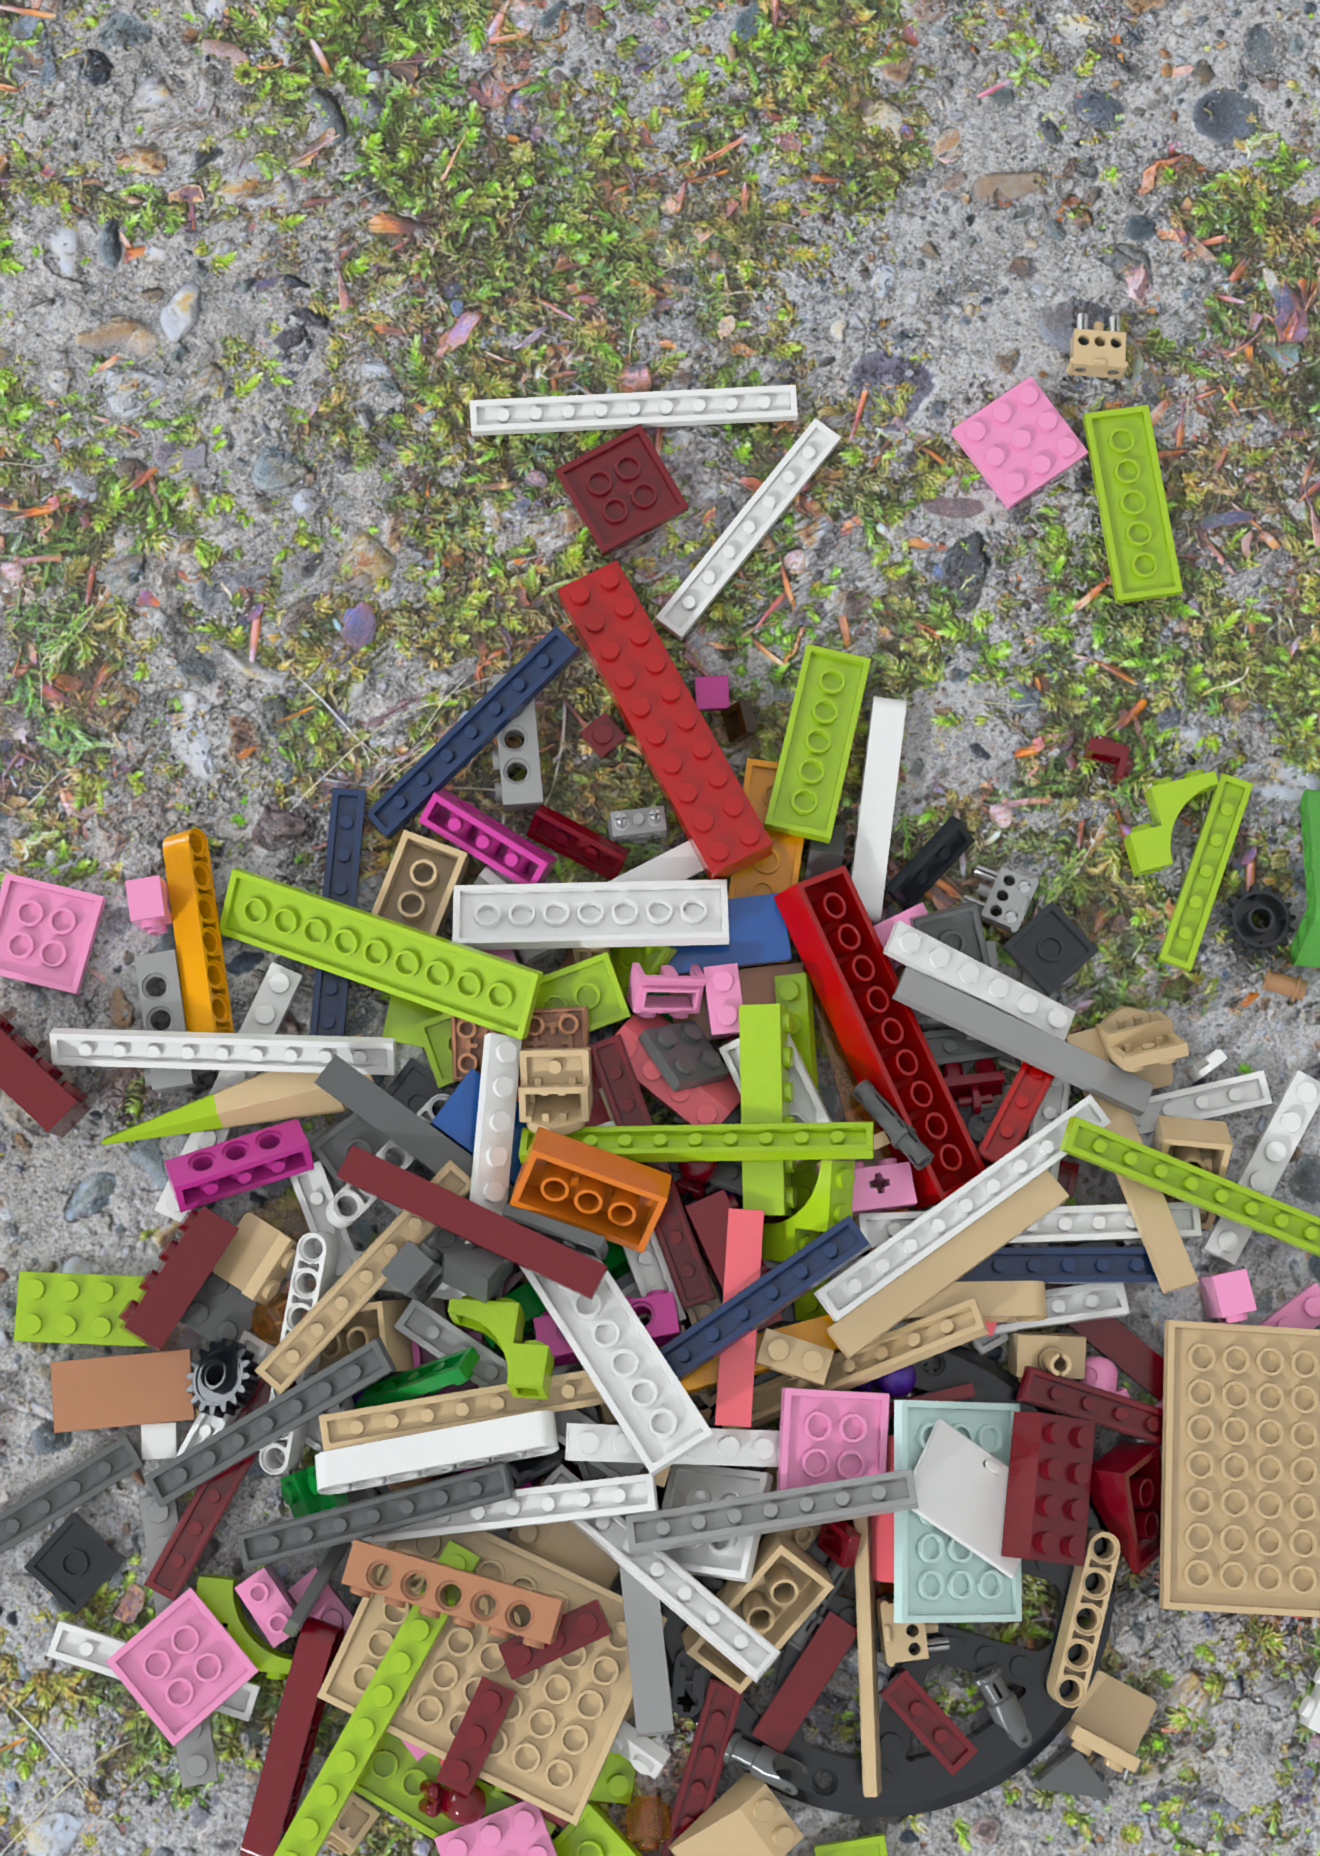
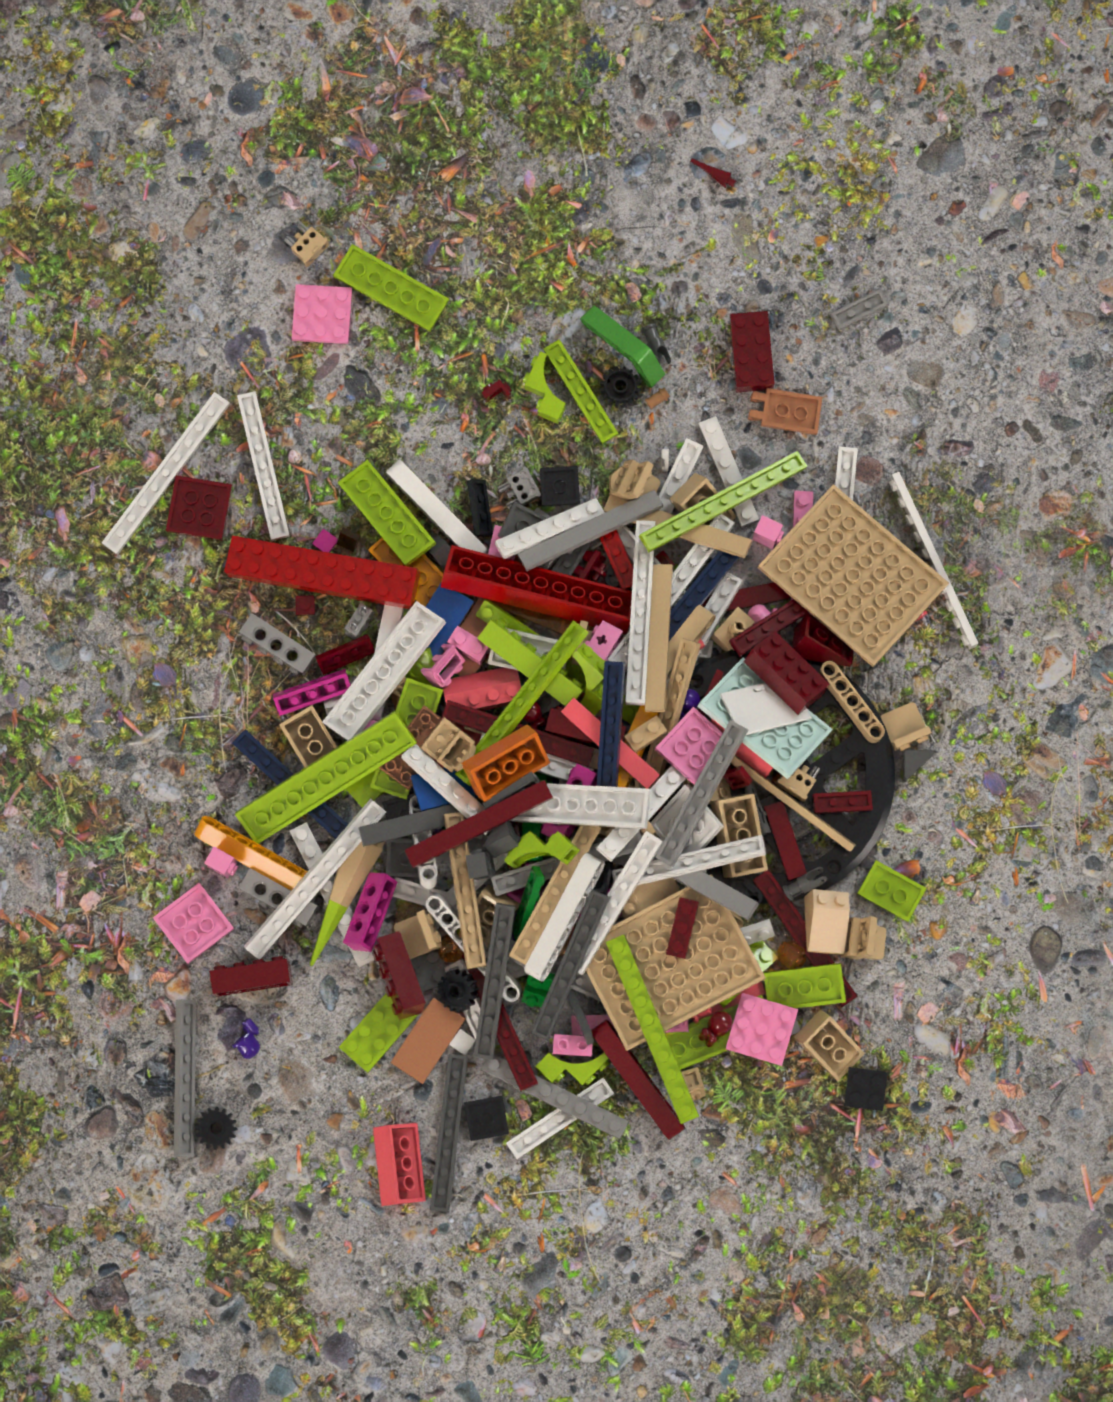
camera: 45 degrees left, 0 degrees up
bright pink plate [105,1587,260,1746] -> none
nougat brick [341,1540,567,1649] -> none
dark blue plate [365,626,581,839] -> none
dark red plate [436,1676,517,1796] -> none
dark grey plate [638,1020,730,1092] -> none
dark grey pin [852,1080,934,1170] -> none
dark grey piece [972,1664,1032,1748] -> none

